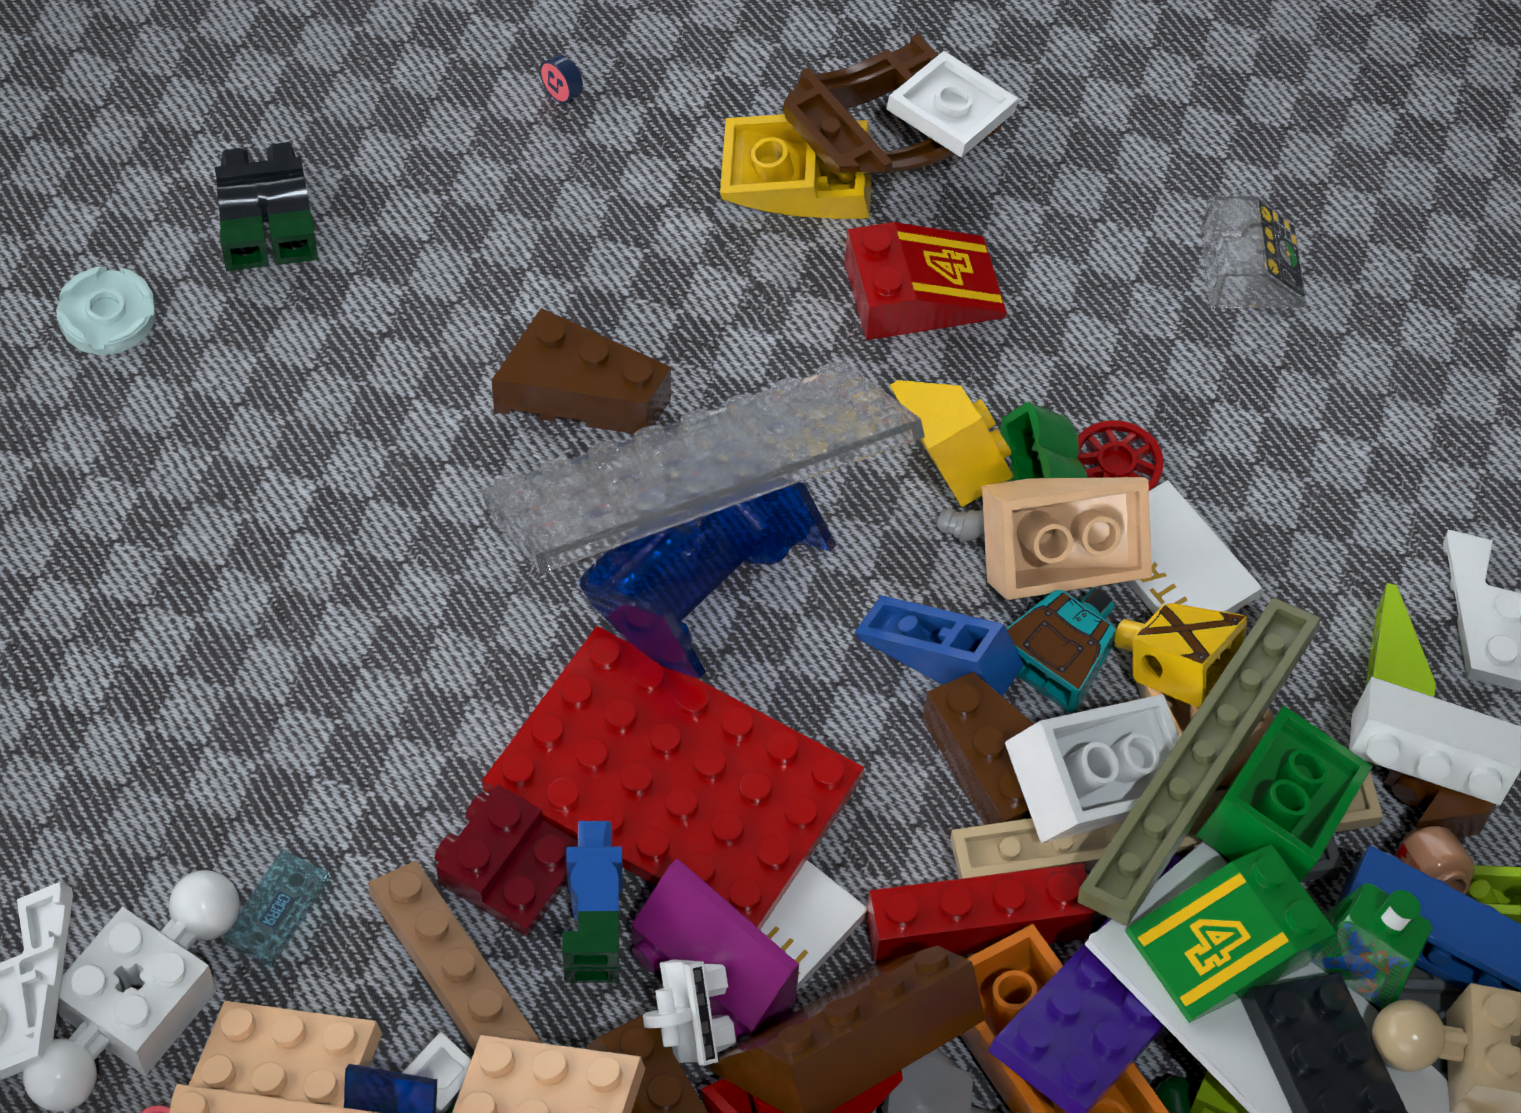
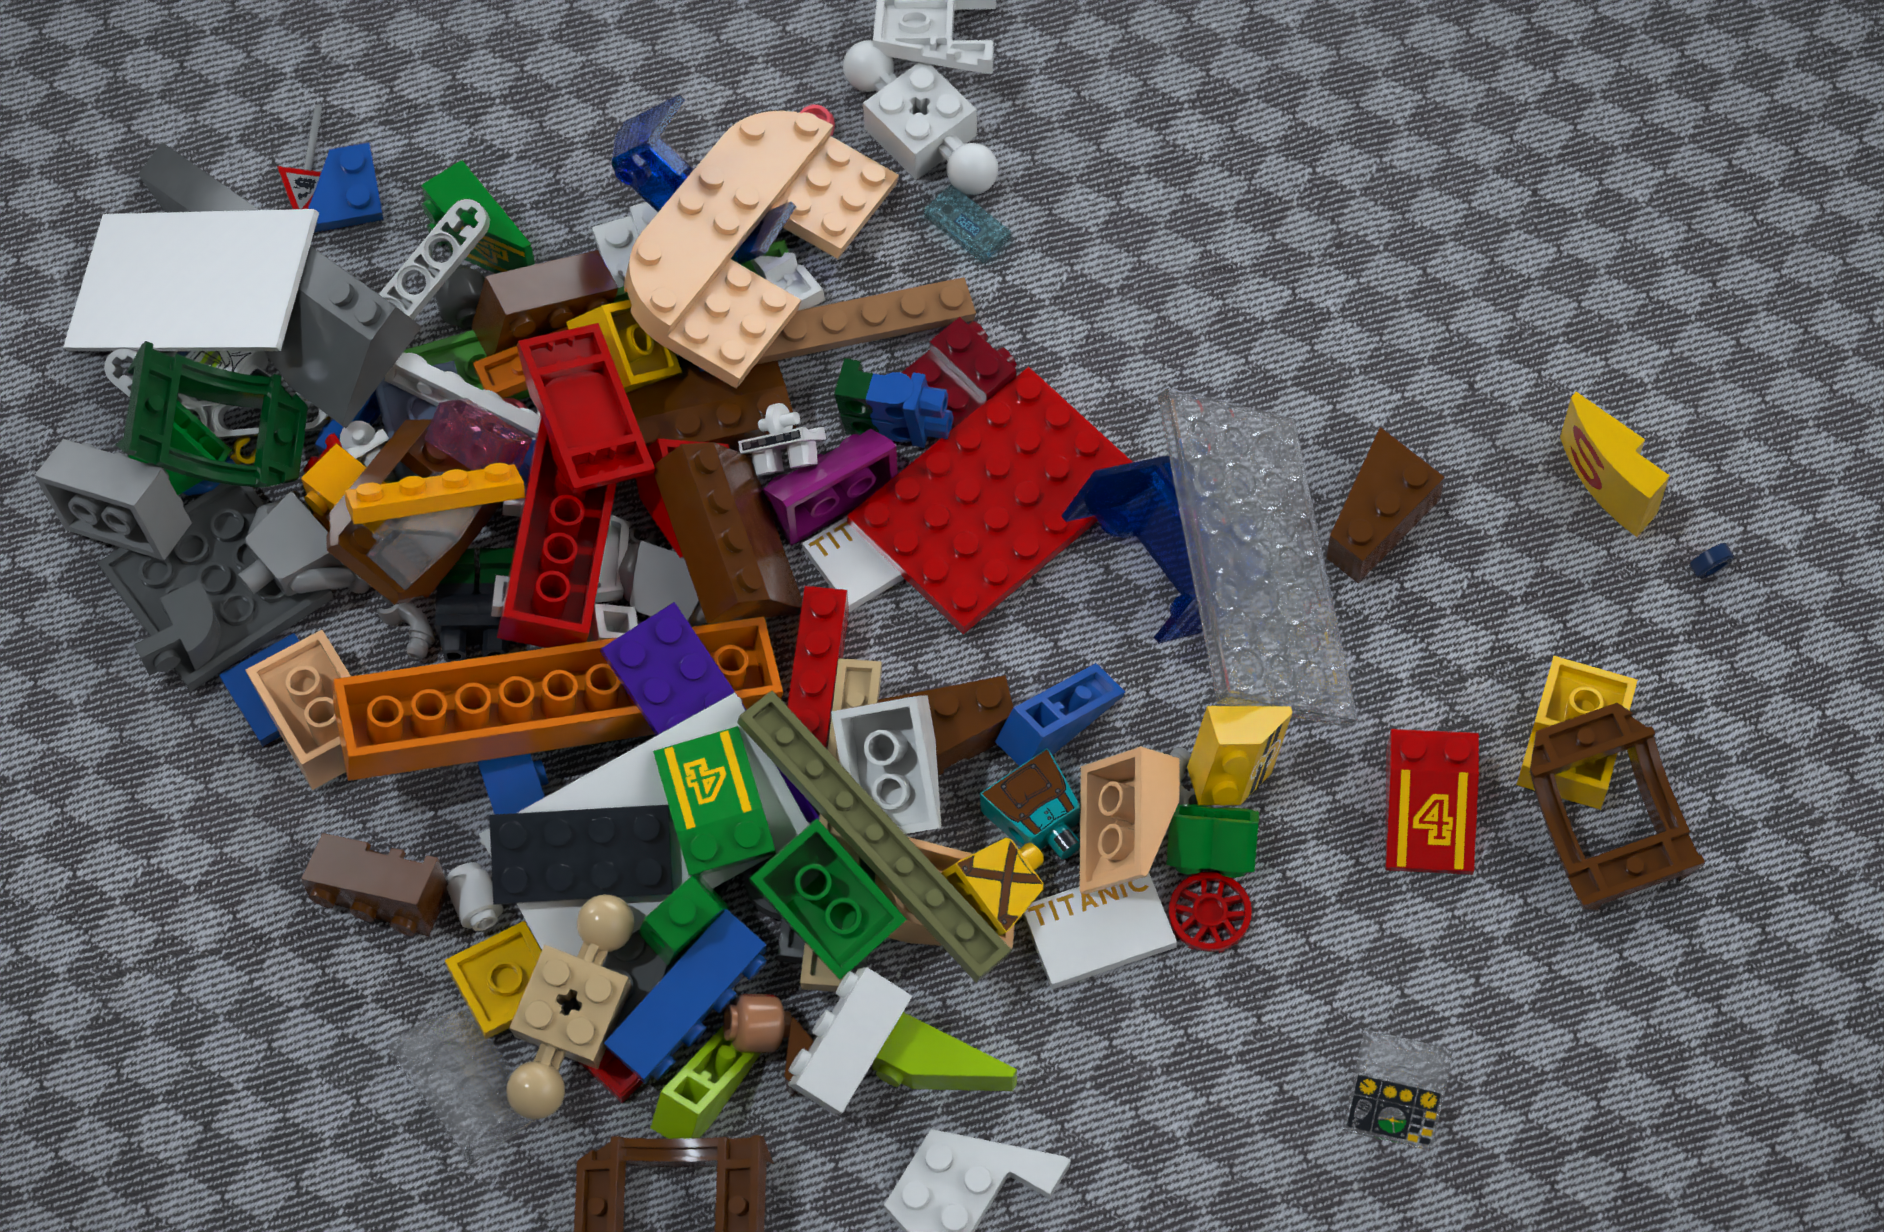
camera: 110 degrees right, 5 degrees up
light aqua tile [56,266,156,355] -> none
hips [215,142,319,272] -> none
white plate [886,51,1019,158] -> none
none -> yellow slope [1560,392,1670,537]

